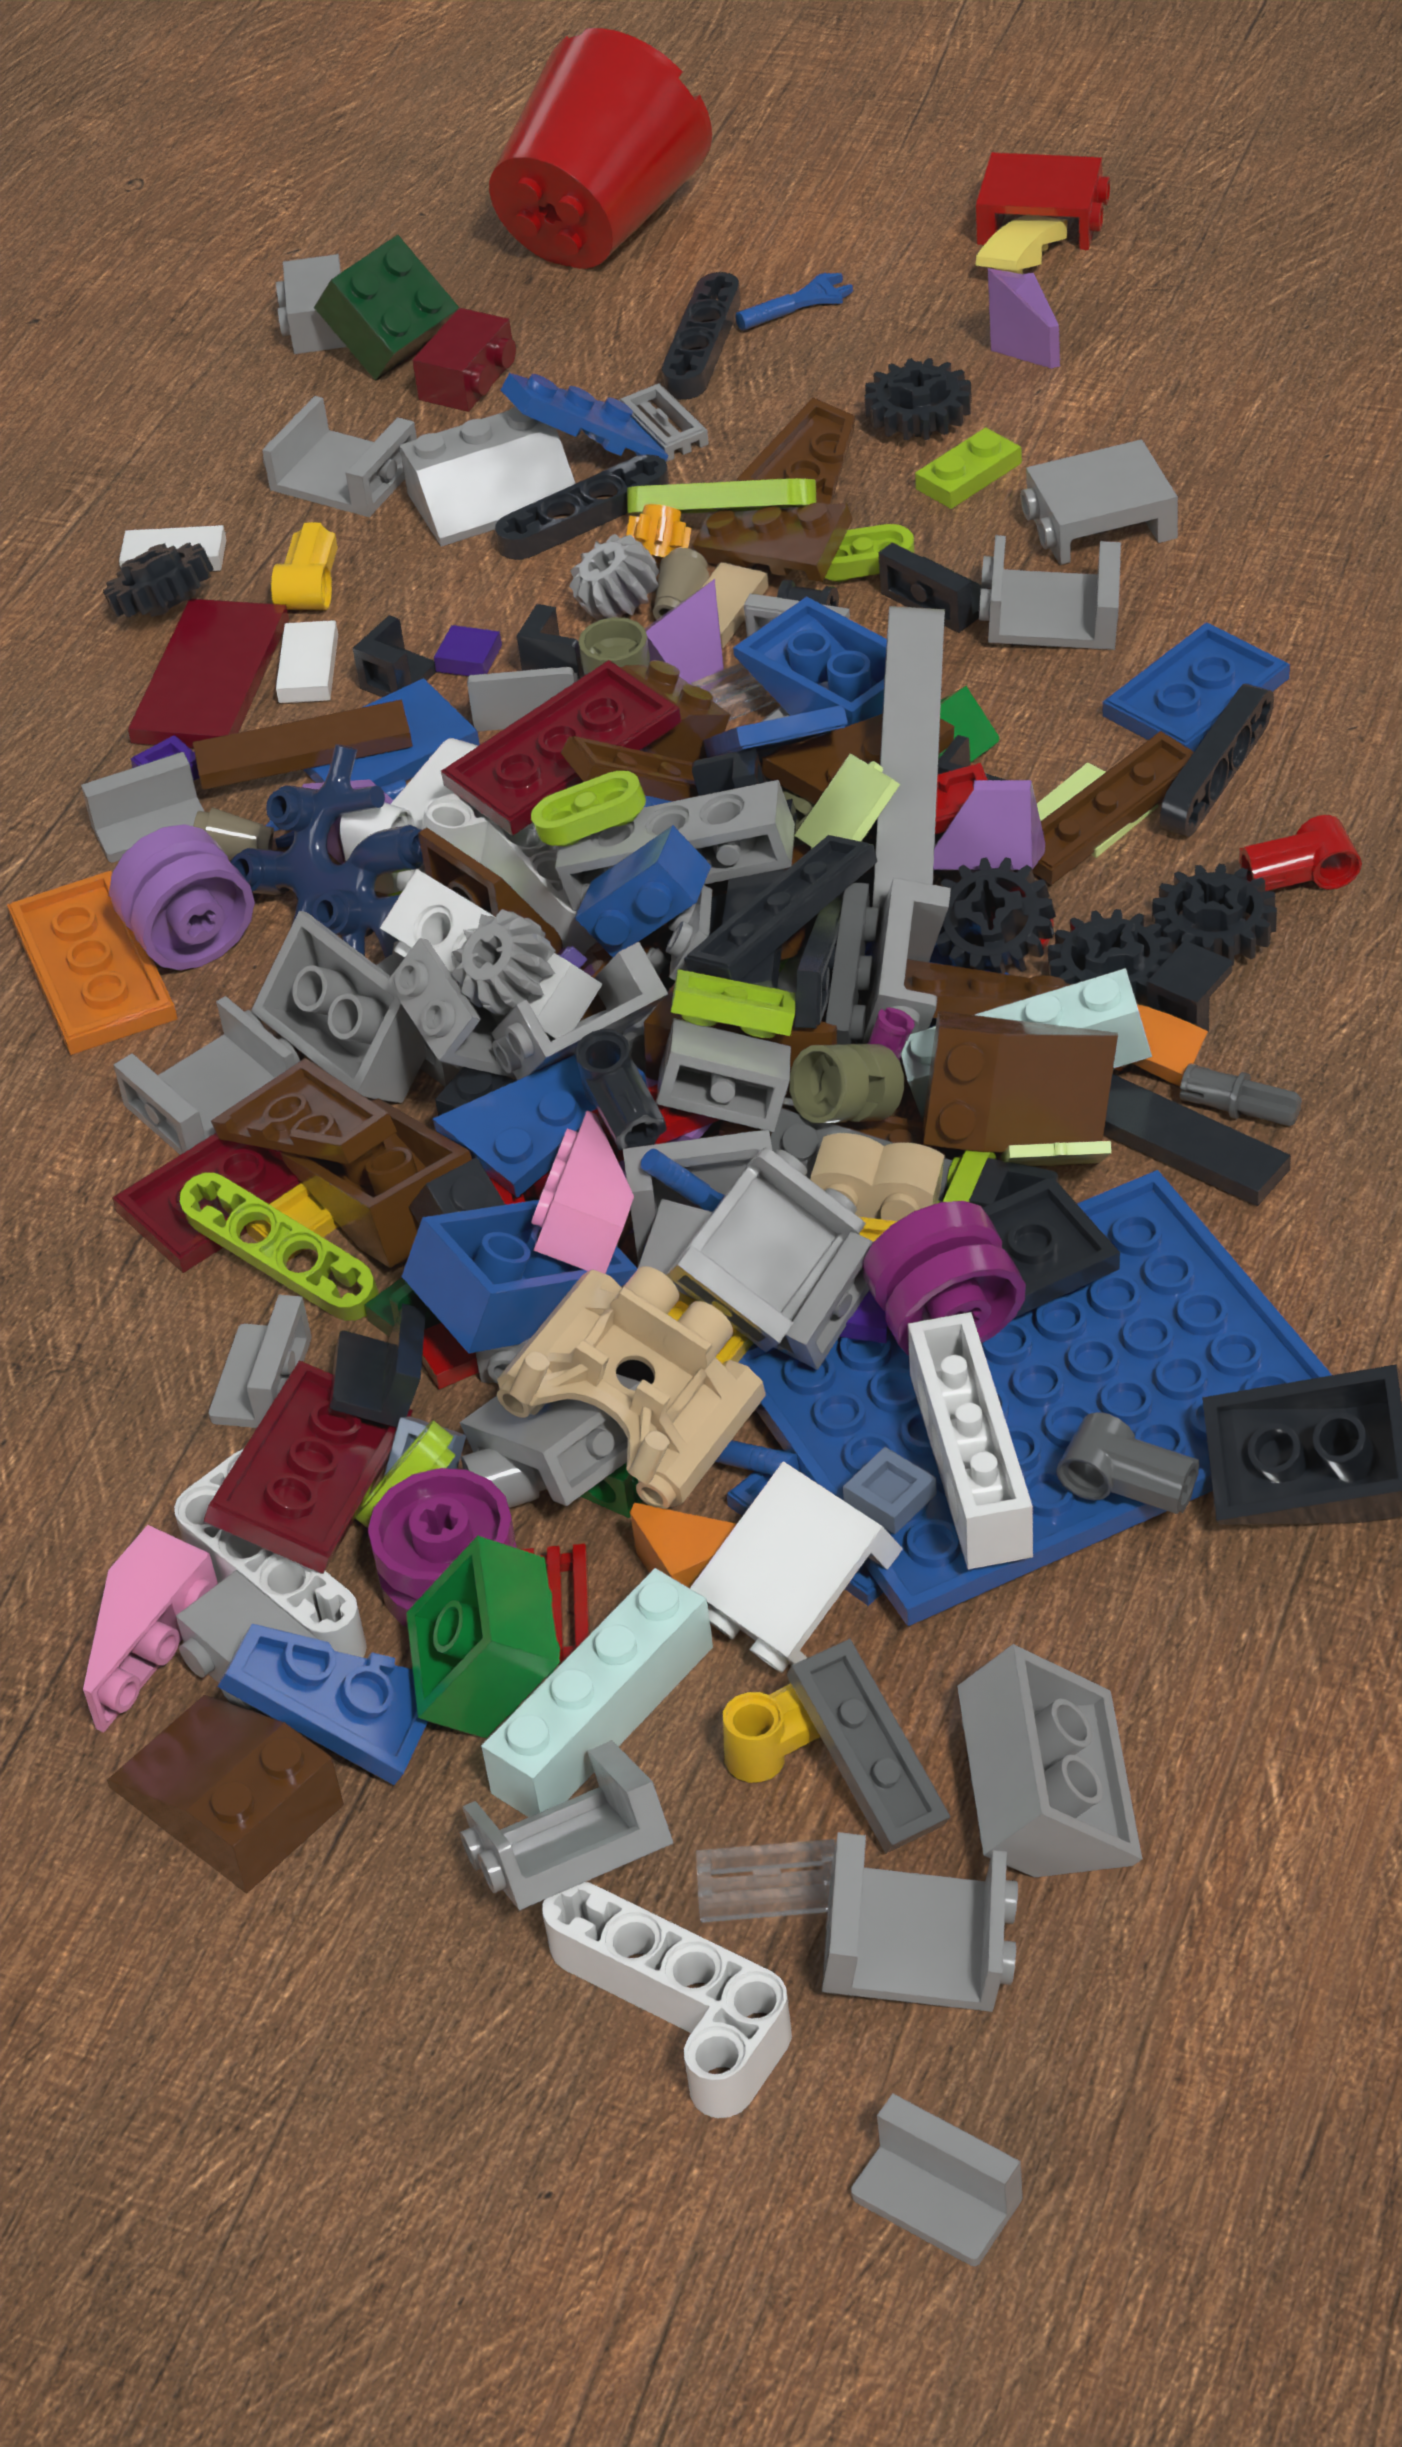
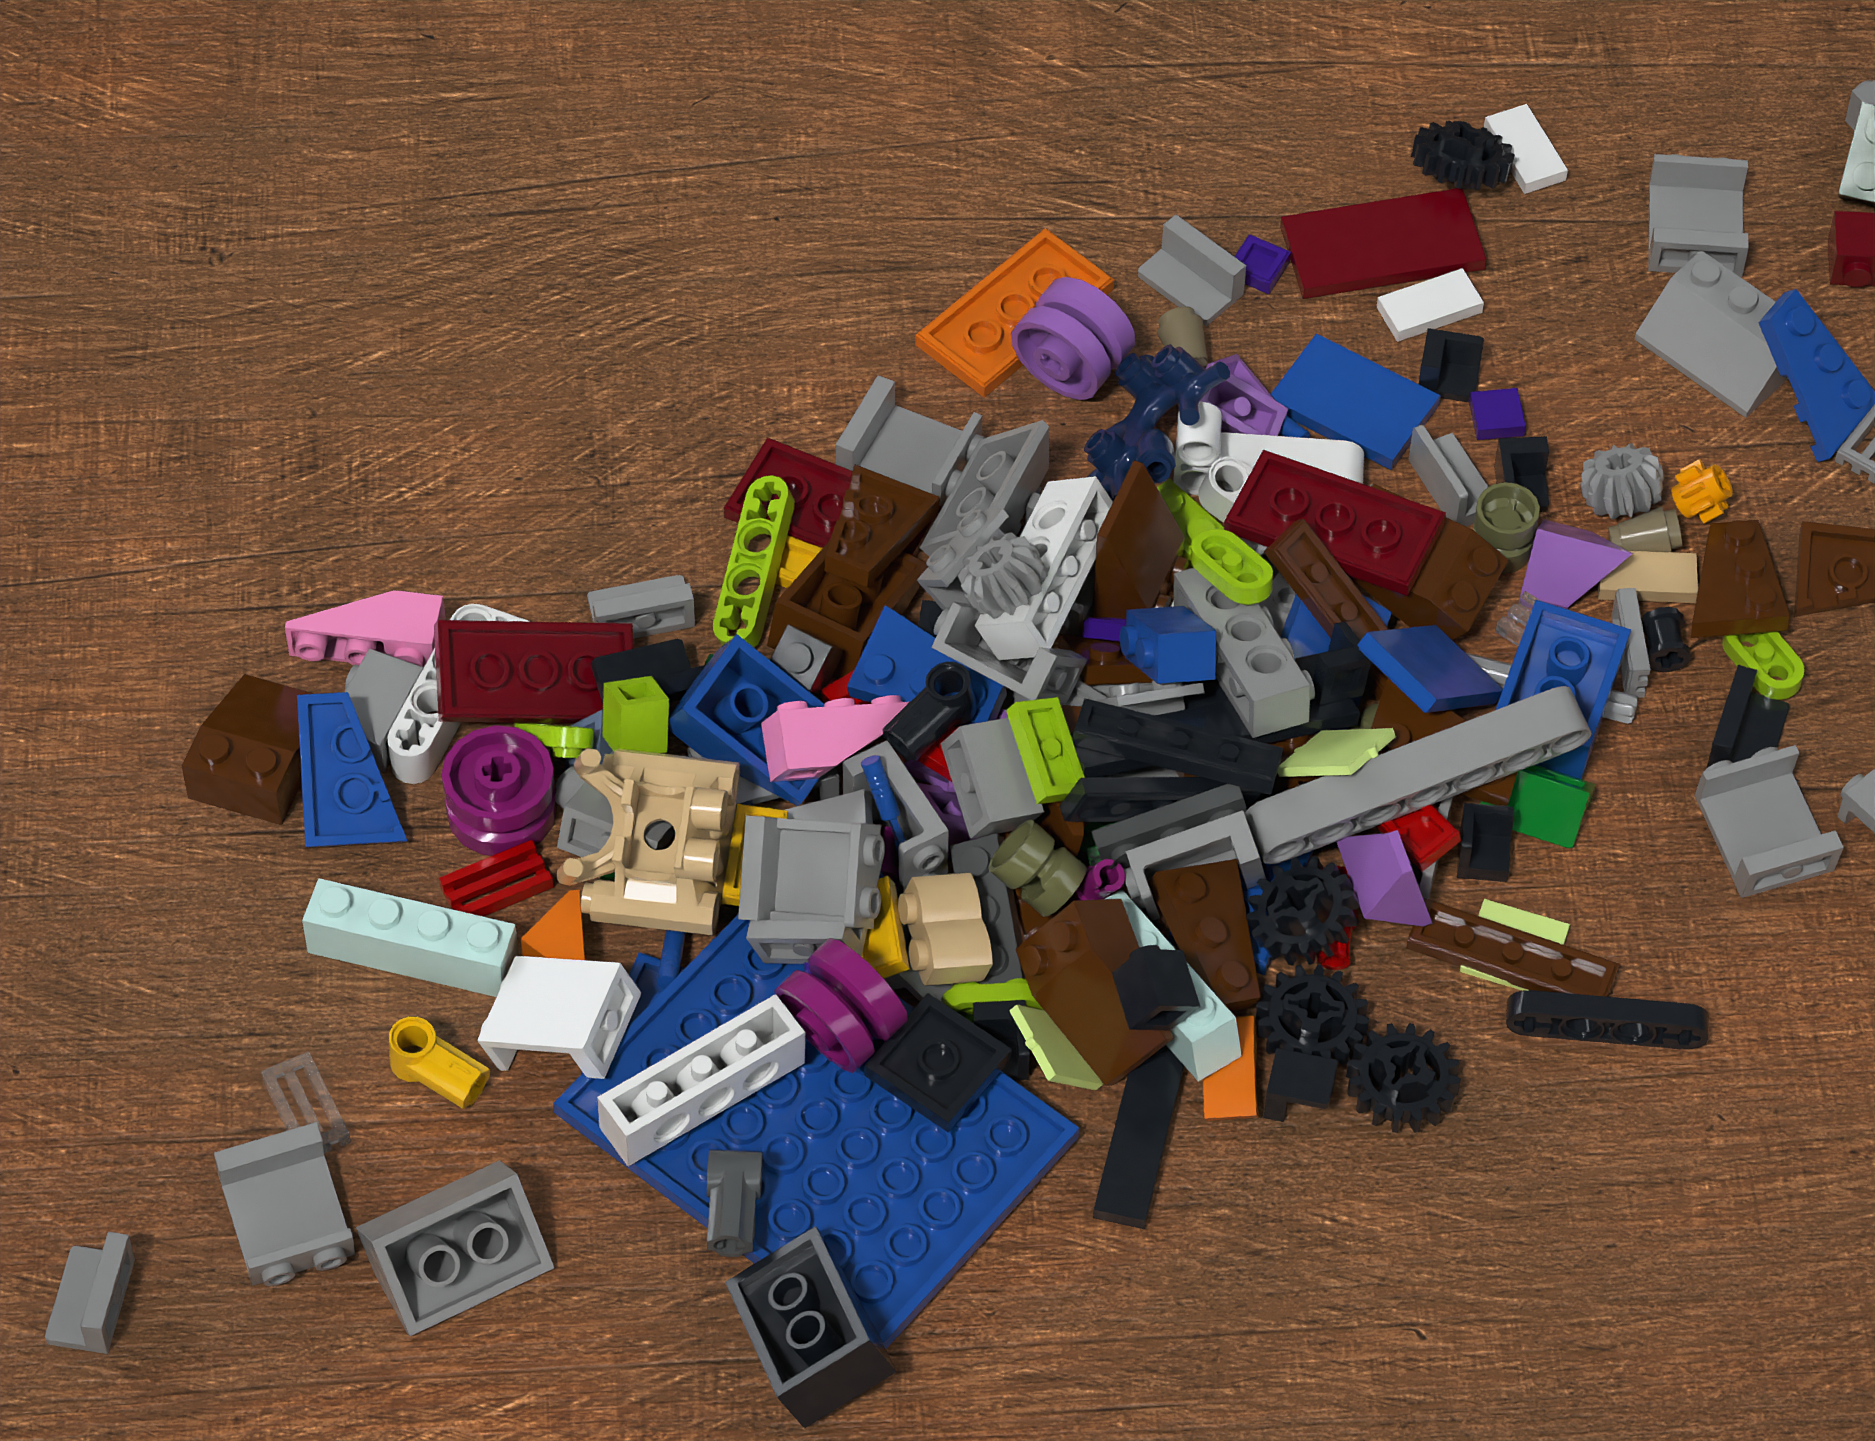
camera: 60 degrees right, 10 degrees up
reddish brown tile [193,699,413,790] -> none
yellow piece [271,522,338,610] -> none
green brick [406,1535,560,1738] -> none
light grey panel [460,1740,673,1910] -> none
black beam [495,454,669,560] -> none
white beam [543,1882,792,2118] -> none
lime beam [627,479,816,515] -> none
dark grey plate [787,1639,951,1854] -> none
sand blue plate [843,1447,937,1534] -> none
blue tile [1103,622,1290,752] -> none
dark grey axle [1180,1063,1302,1126] -> none
red piece [1239,815,1362,891] -> none
none -> lime brick [602,676,669,753]
none -> black brick [1112,945,1200,1031]

